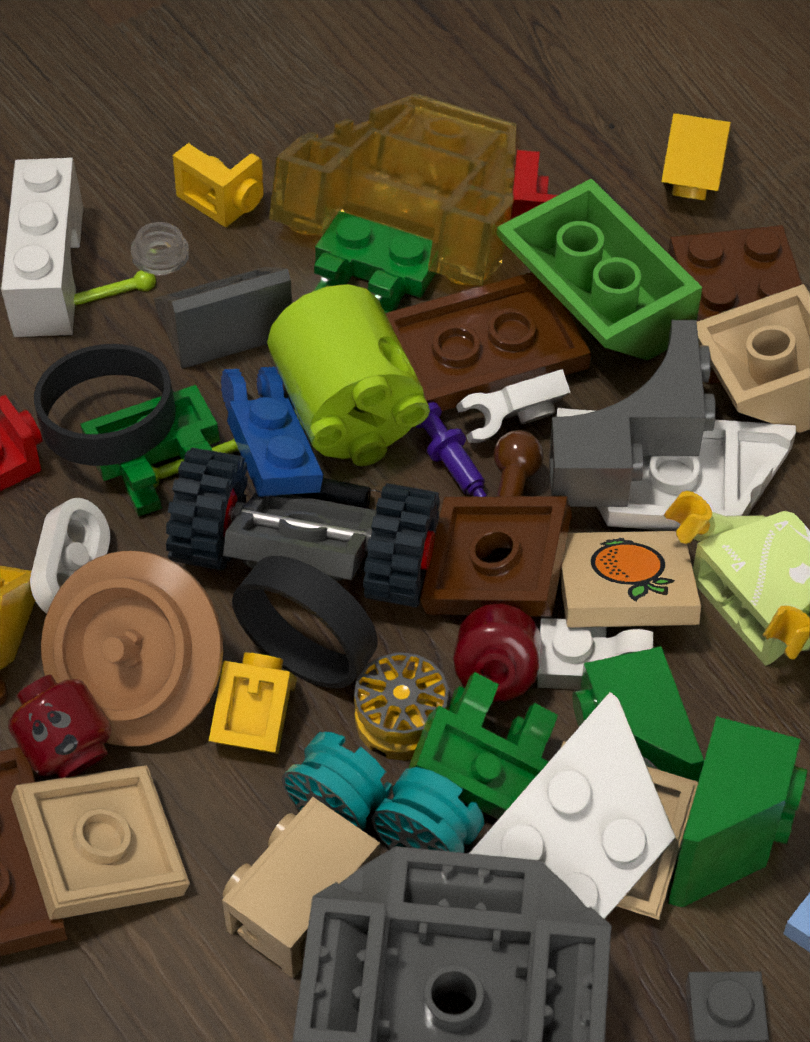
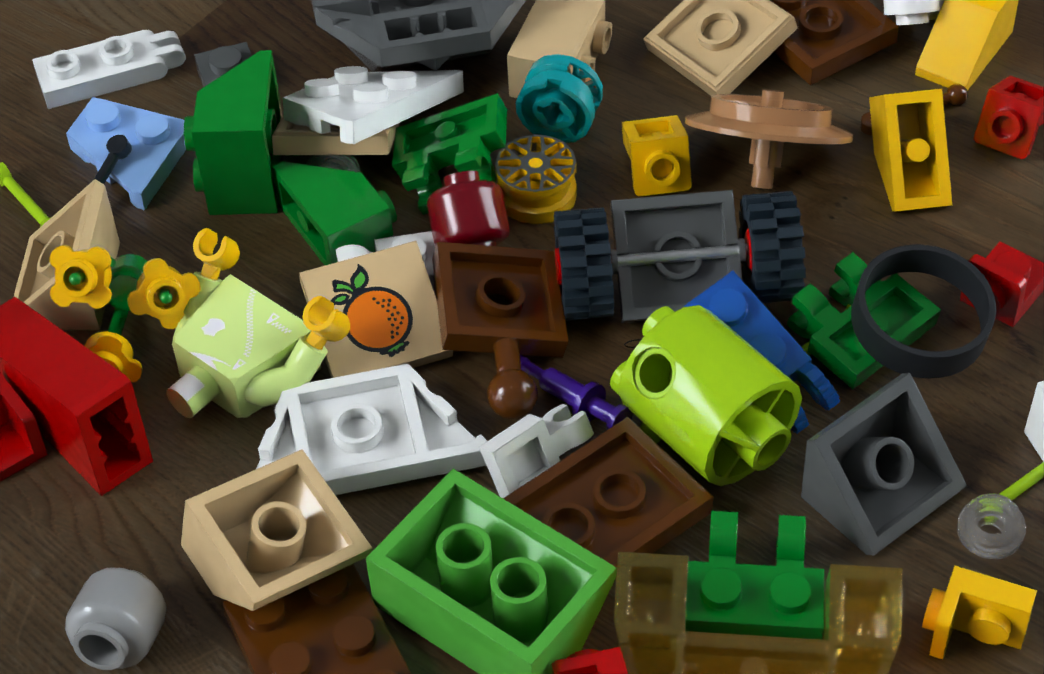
camera: 165 degrees right, 5 degrees down
dark red head [8,674,112,779] -> none
white plate [30,498,110,614] -> none
black tyre [232,556,378,689] -> none
teal wheel [371,767,484,853] -> none
dark grey arch [549,320,715,507] -> none

